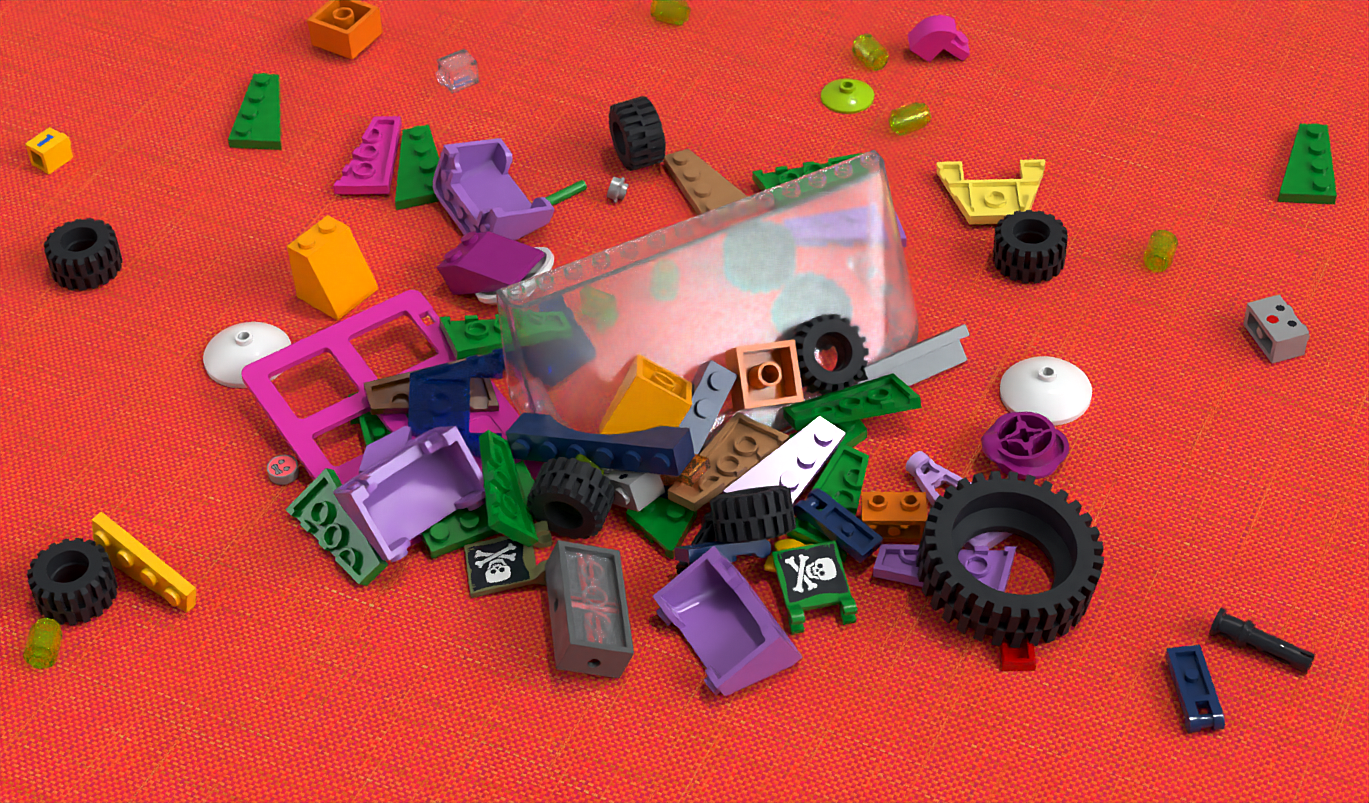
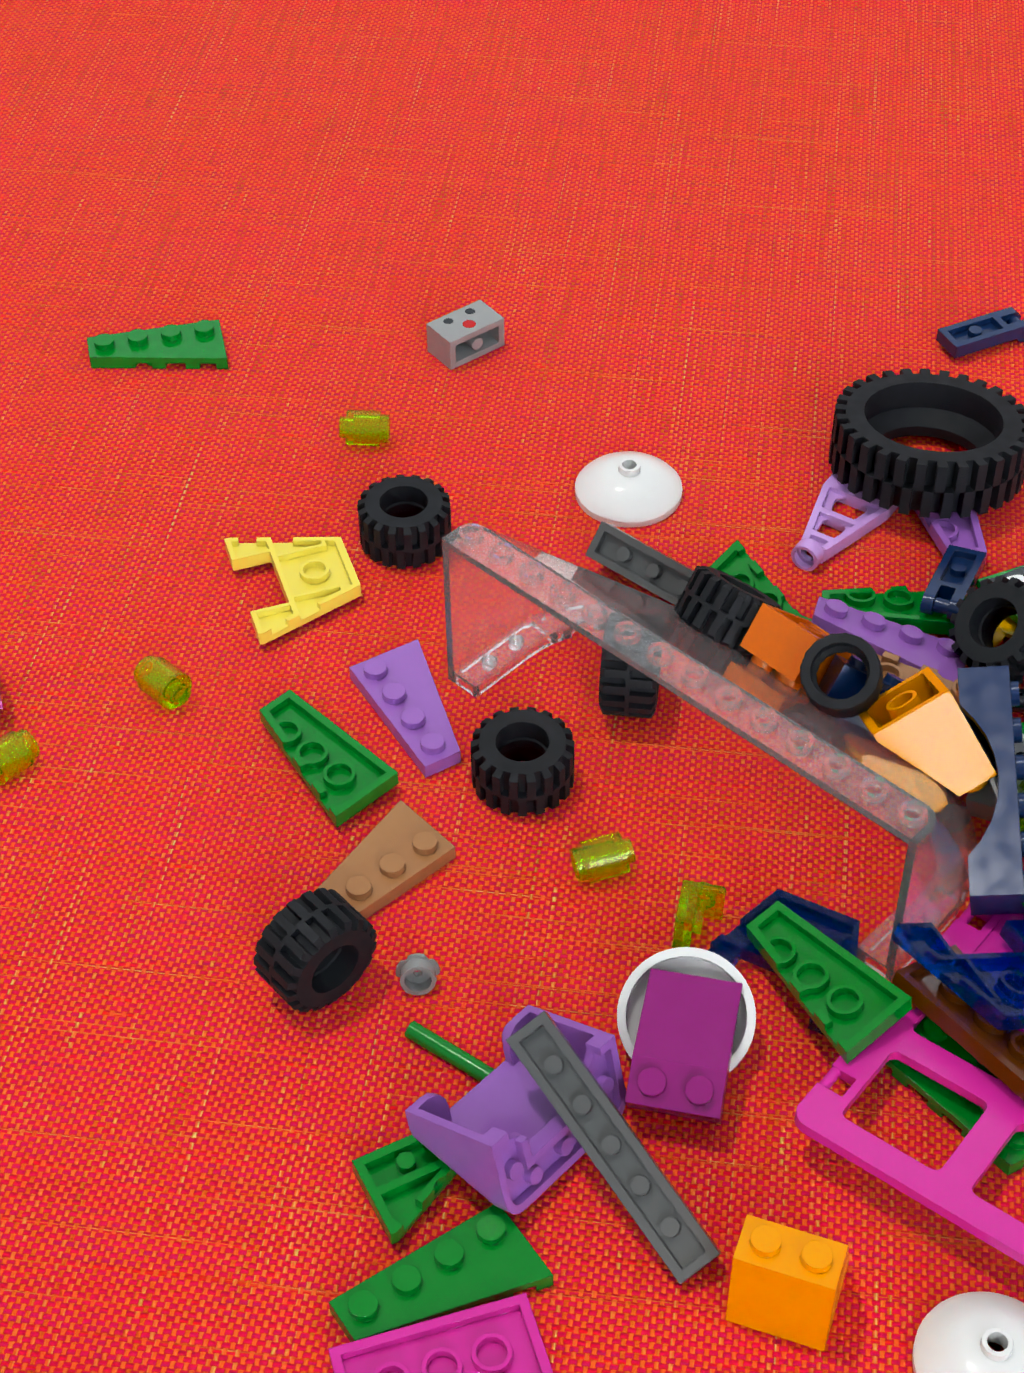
camera: 110 degrees left, 0 degrees up
clear brick [436,49,479,93] -> none
lime dish [821,79,874,114] -> none
orange brick [861,491,927,542] -> none
magenta piece [981,411,1069,479] -> none
black pin [1209,607,1316,674] -> none
none -> dark grey plate [506,1011,722,1284]
none -> black tyre [800,633,884,718]

